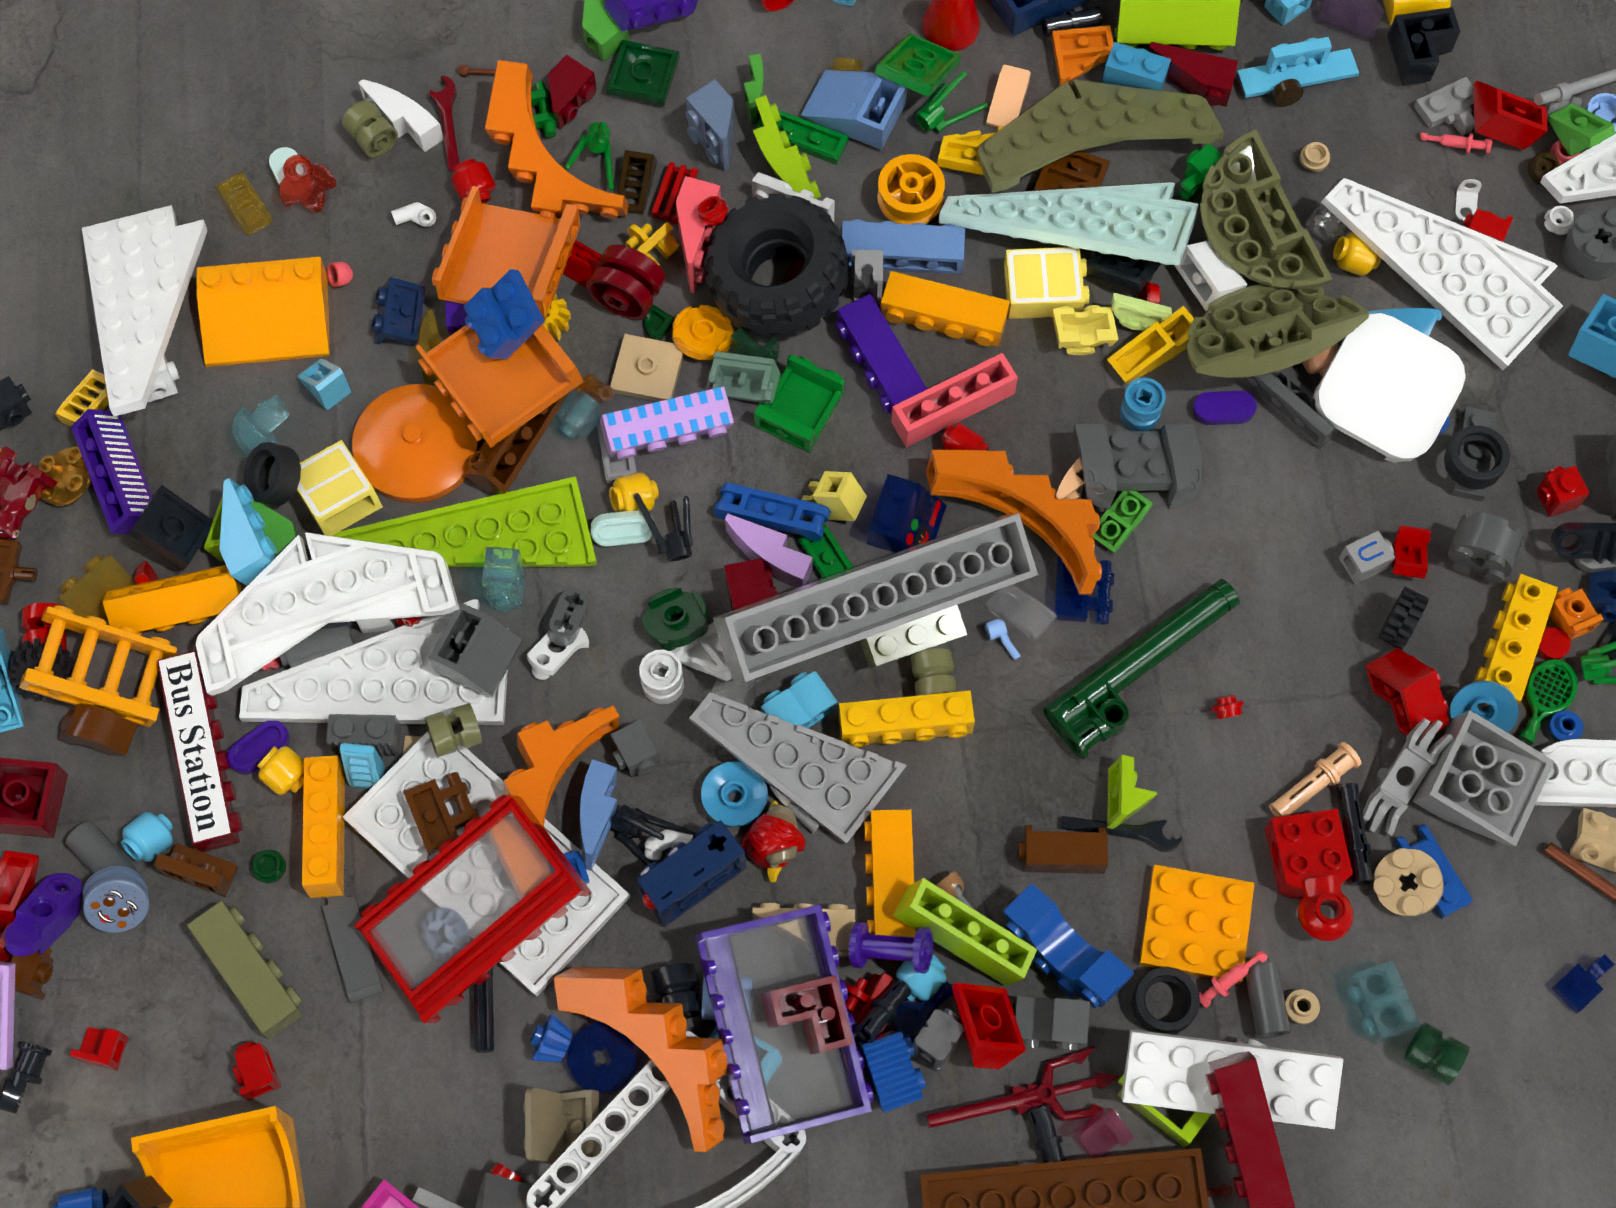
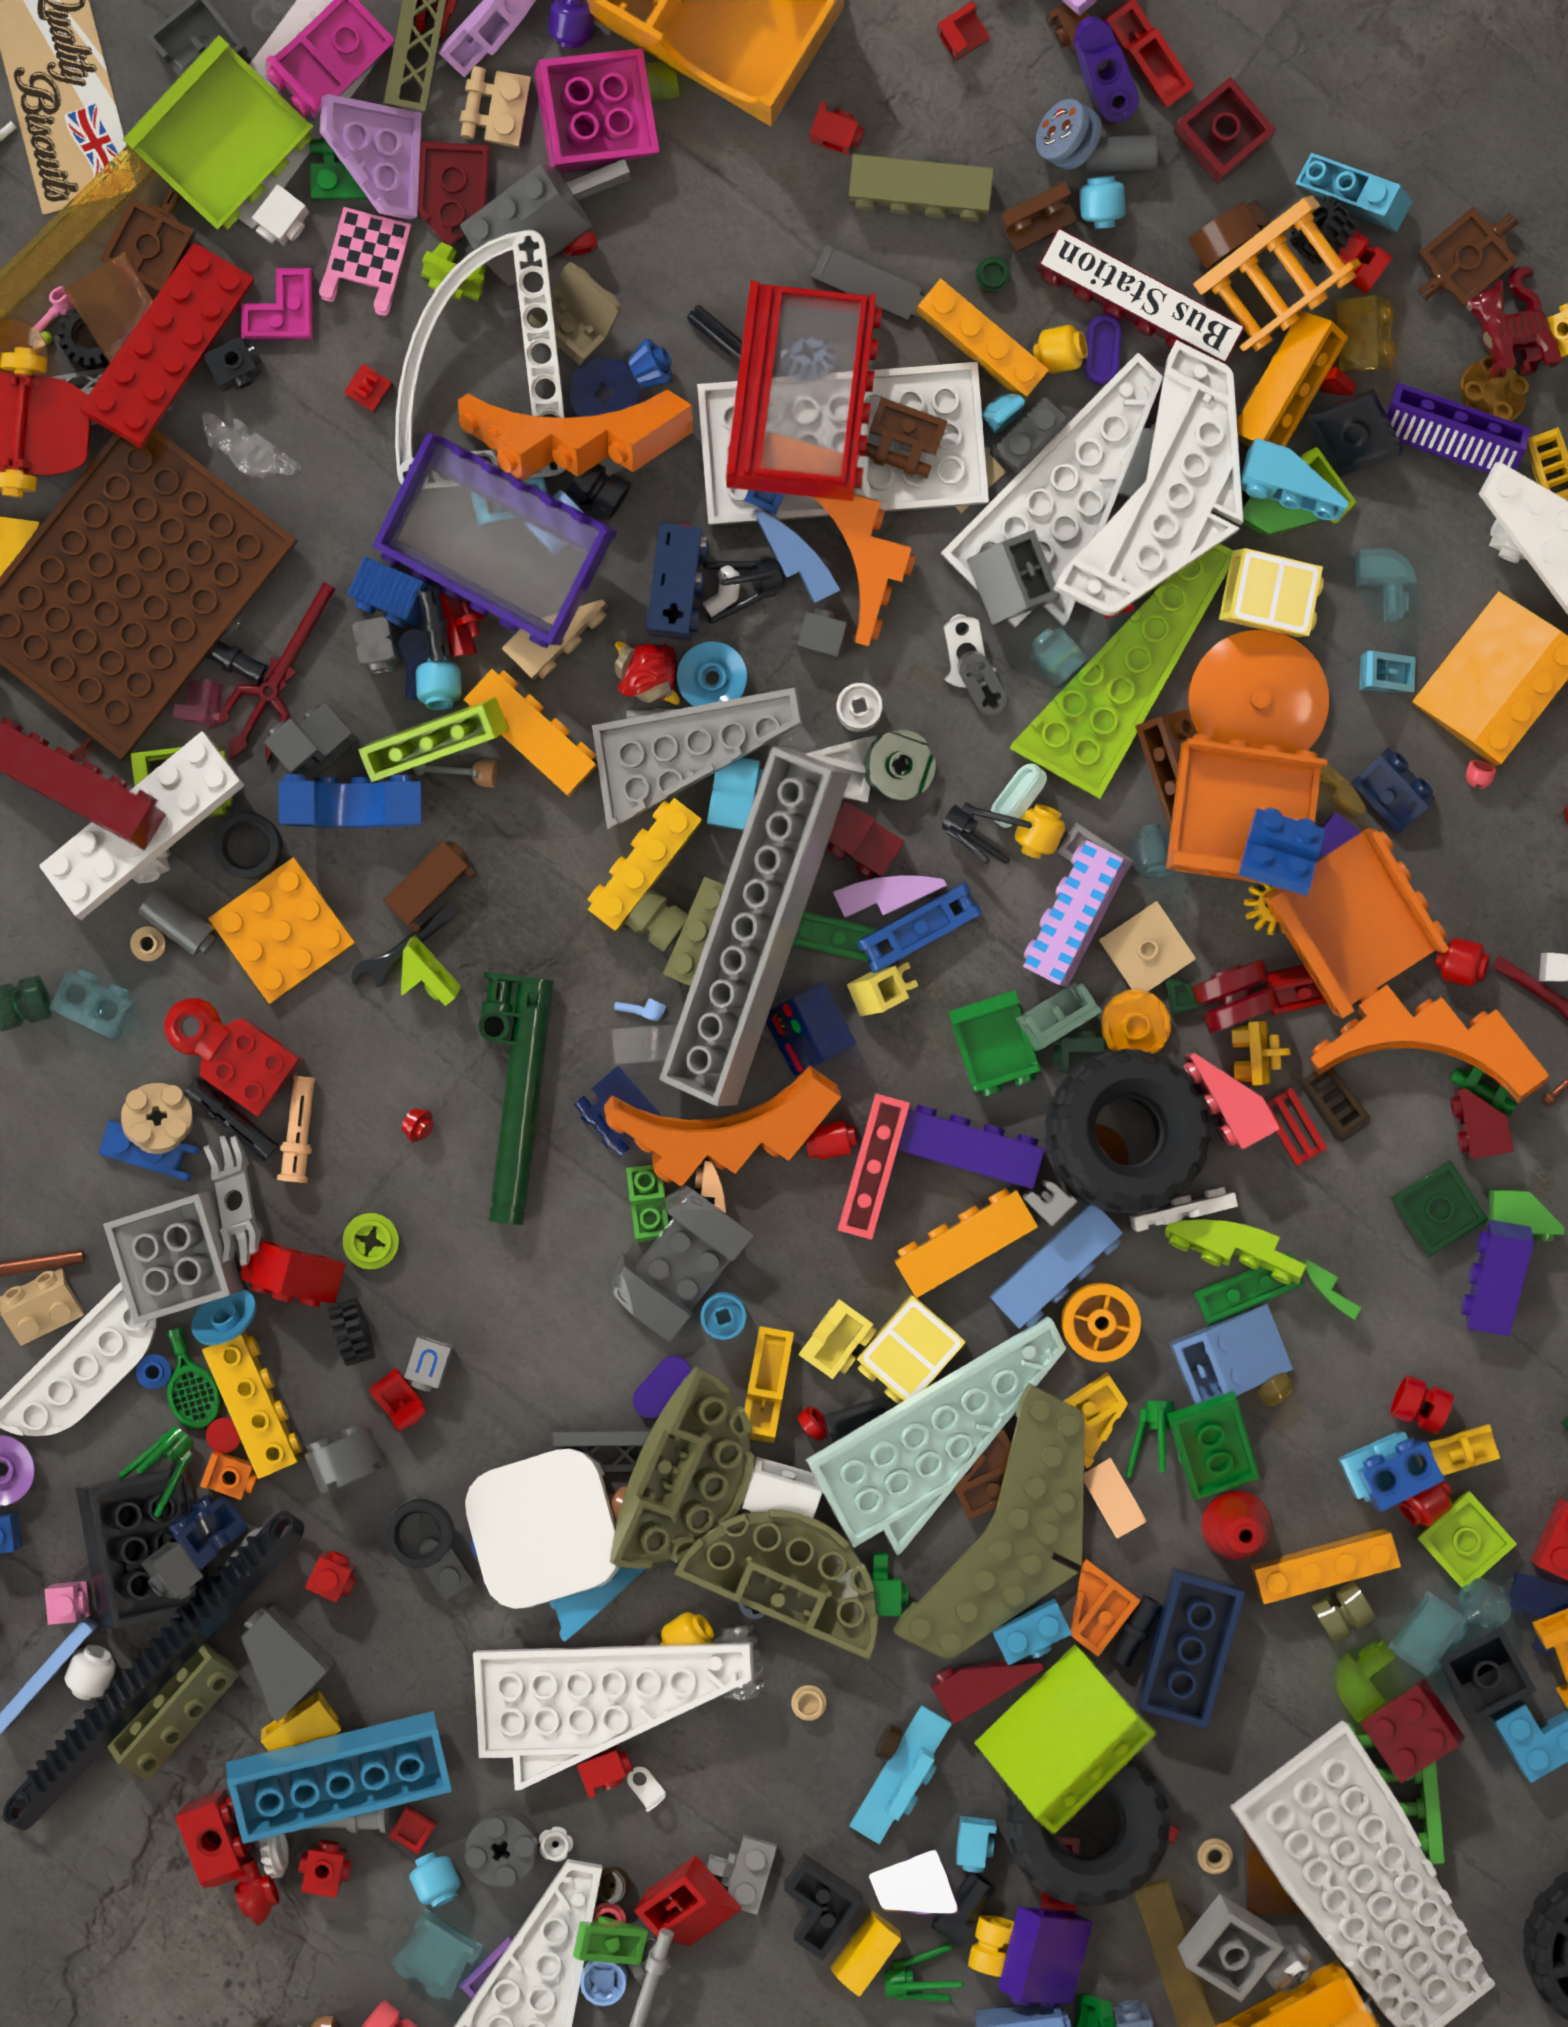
camera: 135 degrees right, 20 degrees up
black tyre [243,442,301,506] -> none
white arm [391,202,436,227] -> none
olive wheel [424,703,483,758] -> none
green plant [565,122,614,191] -> none
clear orange arm [577,374,614,401] -> none
sand blue slope [685,79,735,172] -> none
red plate [698,196,728,225] -> none
dark red brick [760,975,854,1055] -> none
dark purple hose [849,922,933,974] -> none
red slope [952,982,1026,1070] -> none
yellowish green tile [1111,293,1172,331] -> none
coral piece [1198,951,1268,1008] -> none
coral piece [1420,132,1492,154] -> none
none -> lime gear [343,1213,399,1269]

